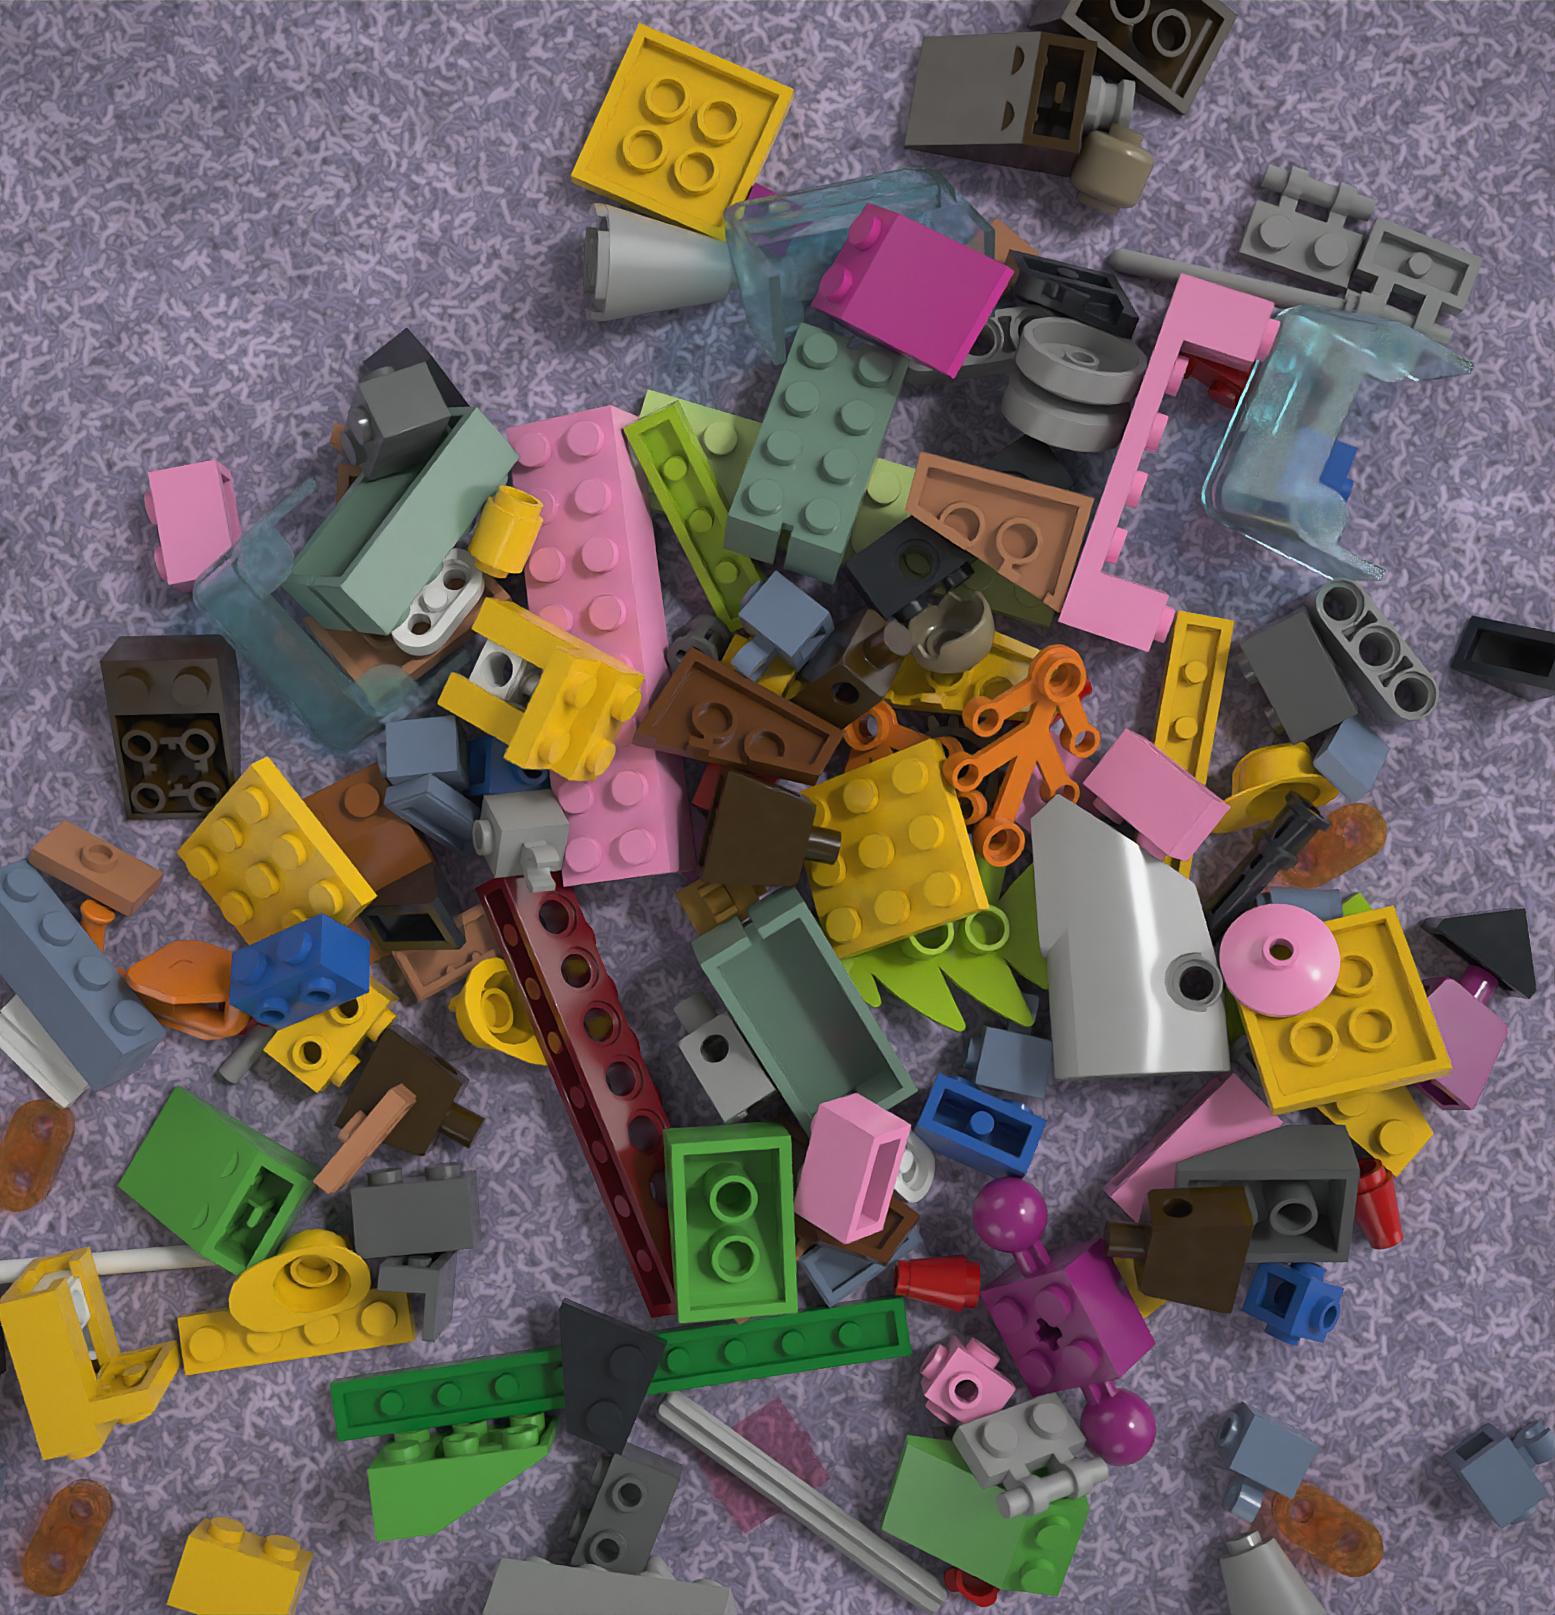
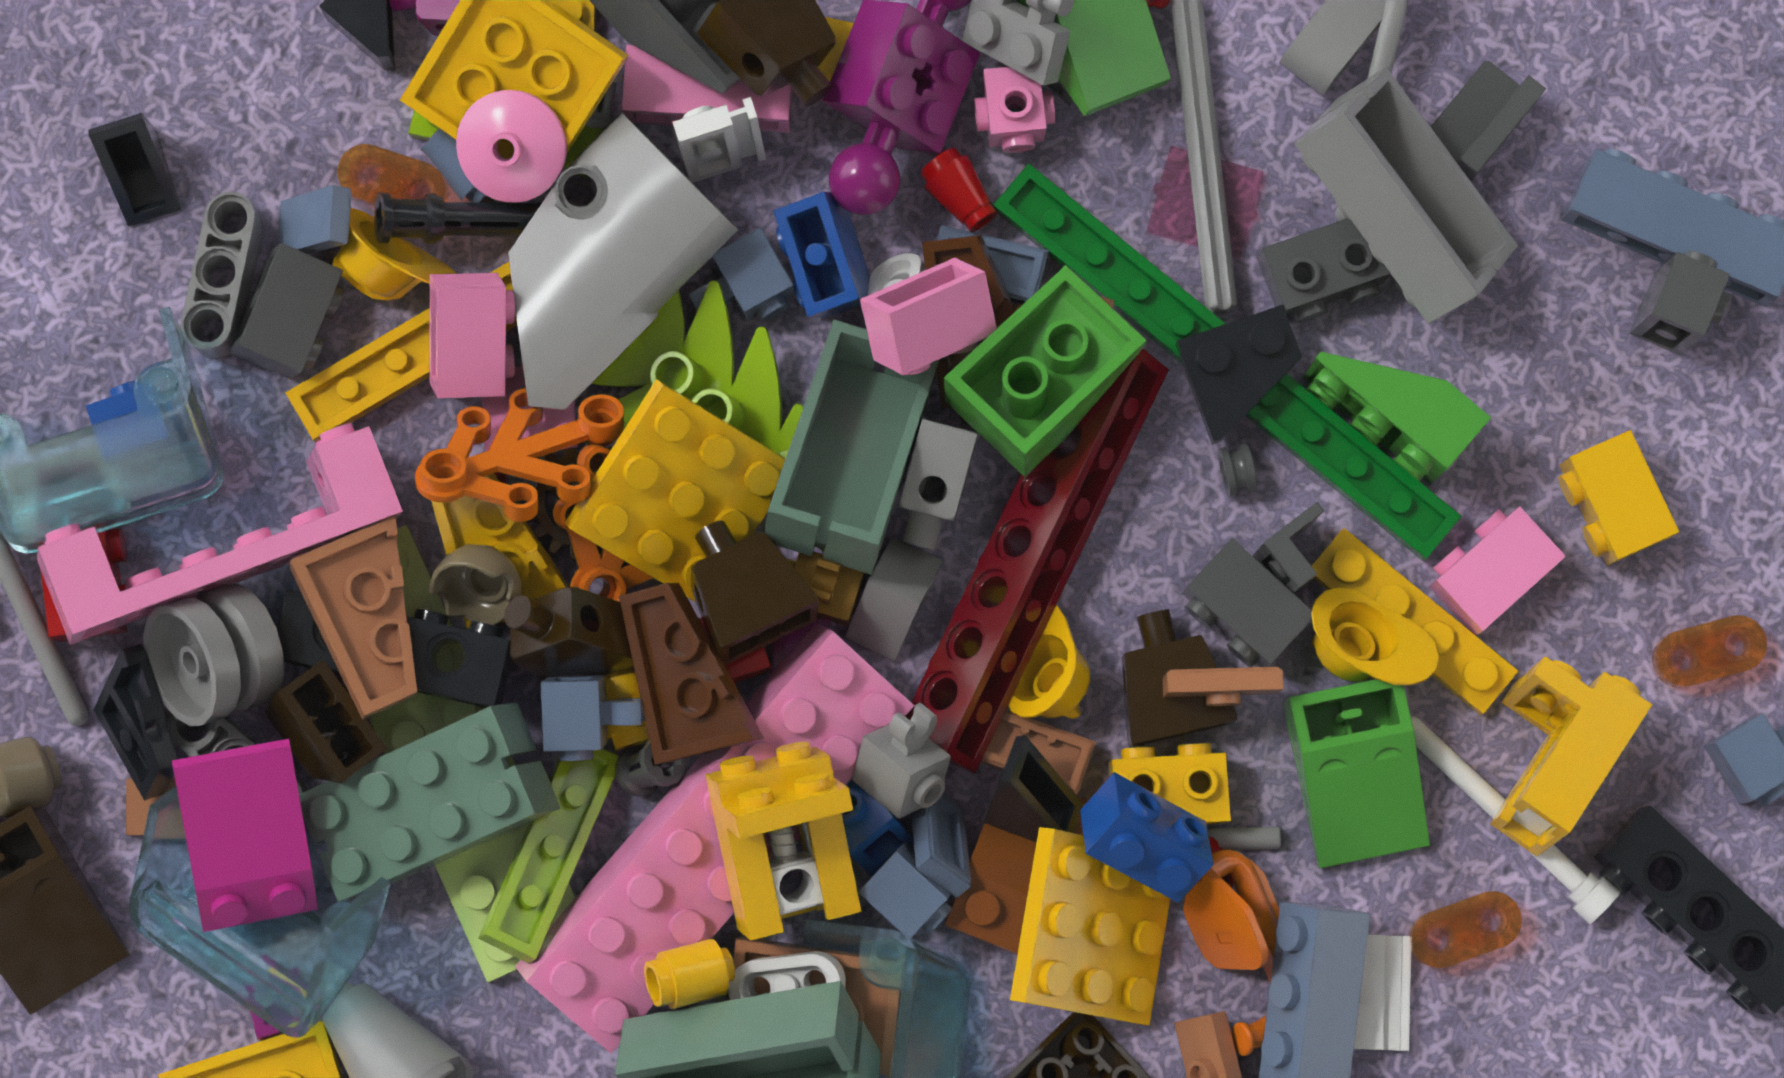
camera: 135 degrees left, 5 degrees down
none -> dark brown torso [265,660,388,783]
none -> white plate [673,97,766,183]
none -> light grey slope [844,537,943,662]
none -> dark grey bush [1218,443,1257,497]
none -> bright pink brick [1429,506,1566,636]

